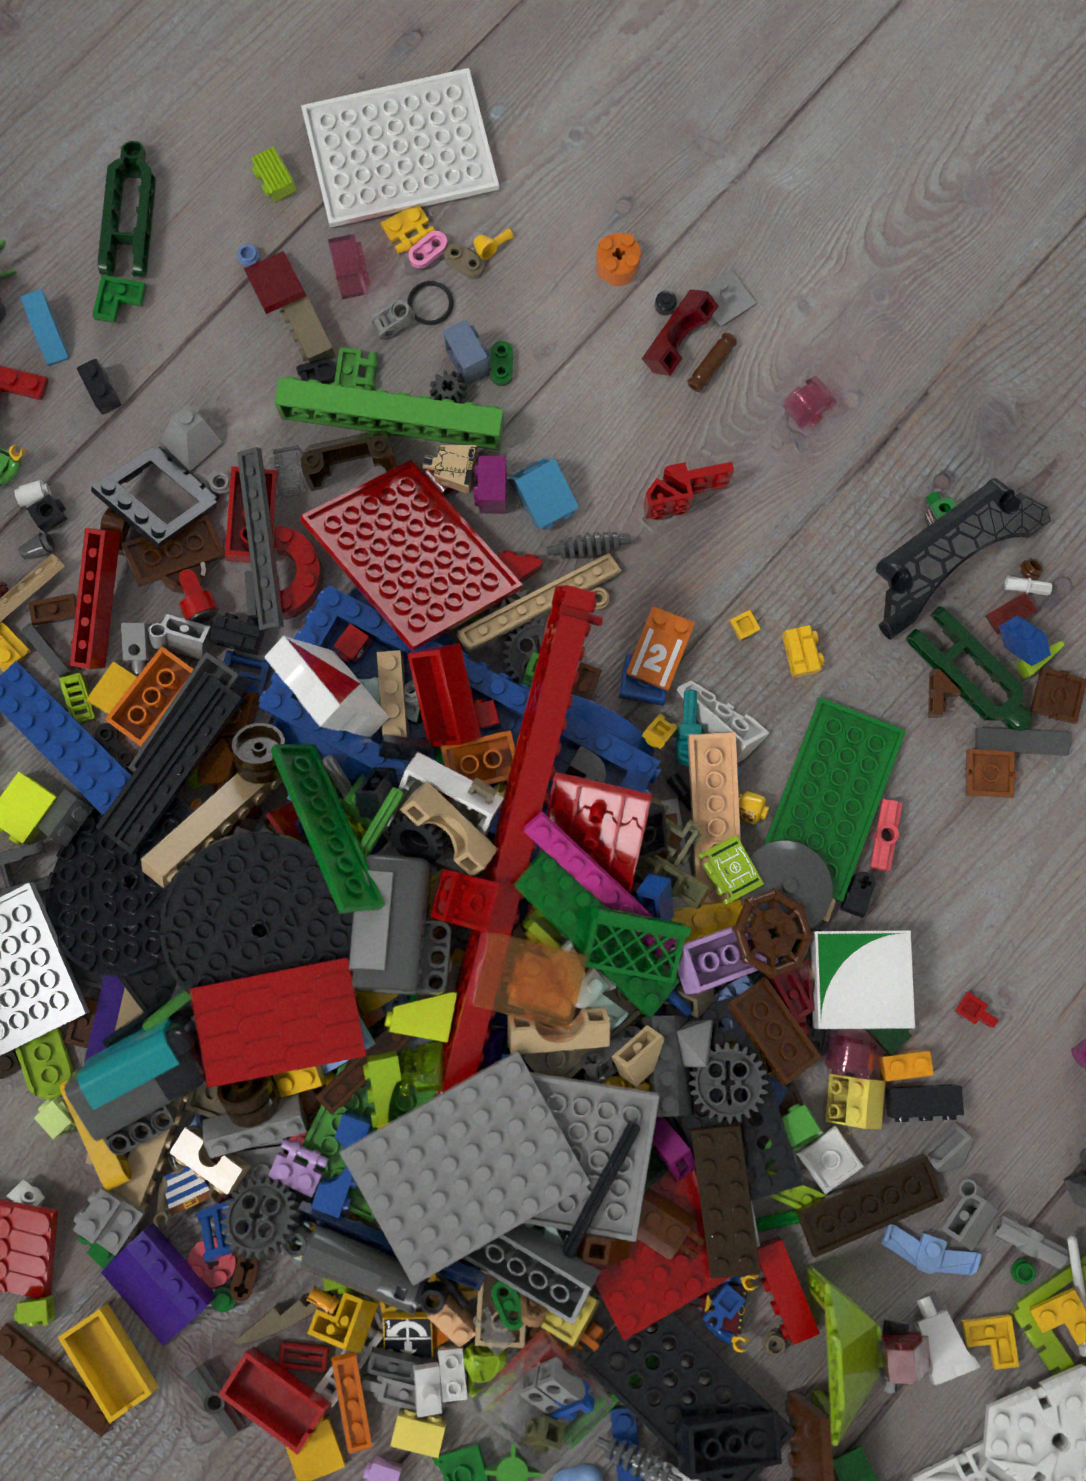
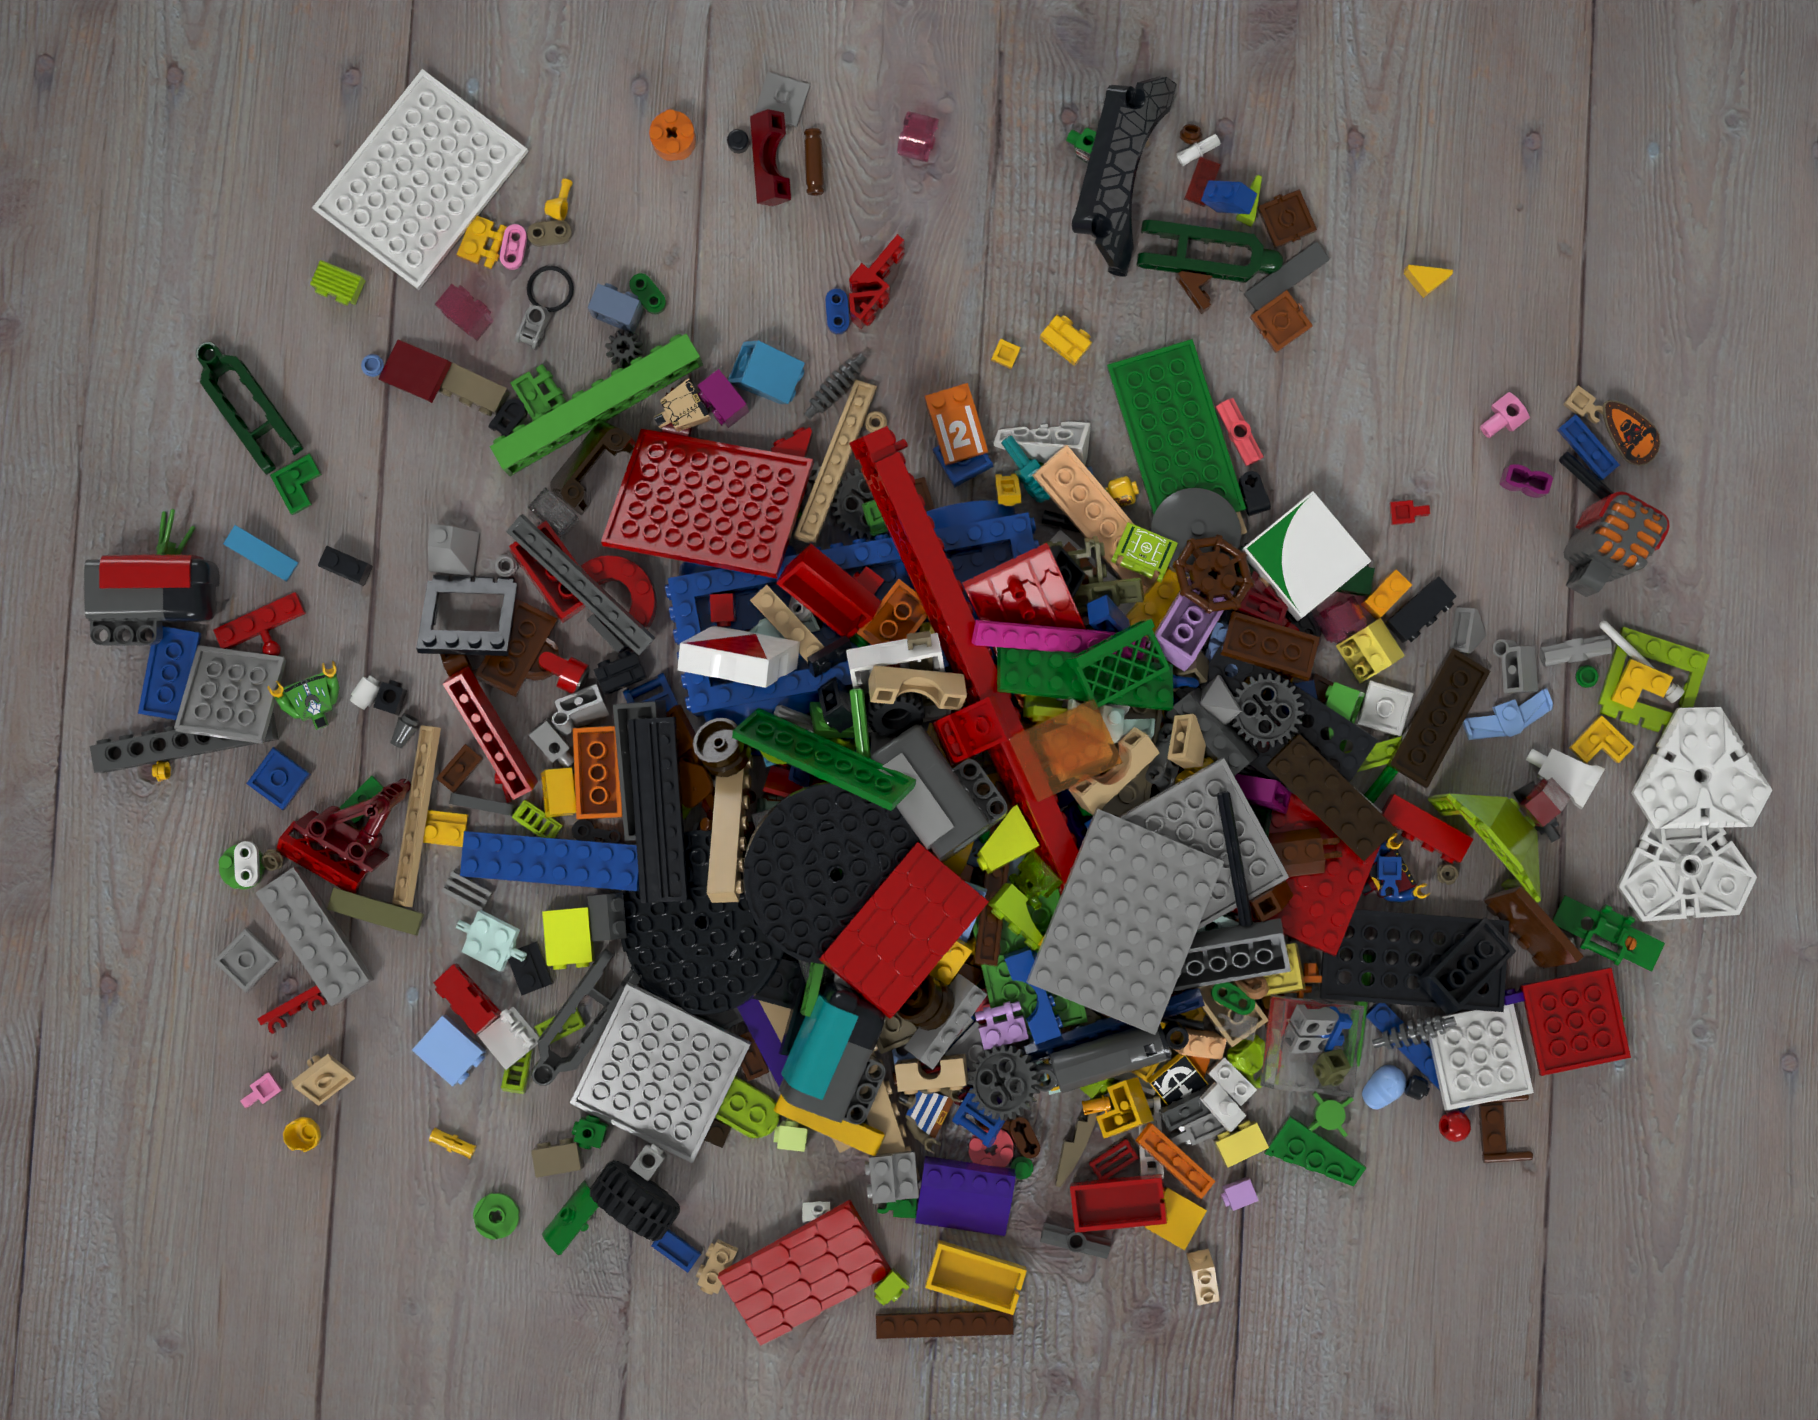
camera: 40 degrees left, 5 degrees up
dark grey brick [566,746,606,783] -> none
none -> blue plate [825,289,850,335]

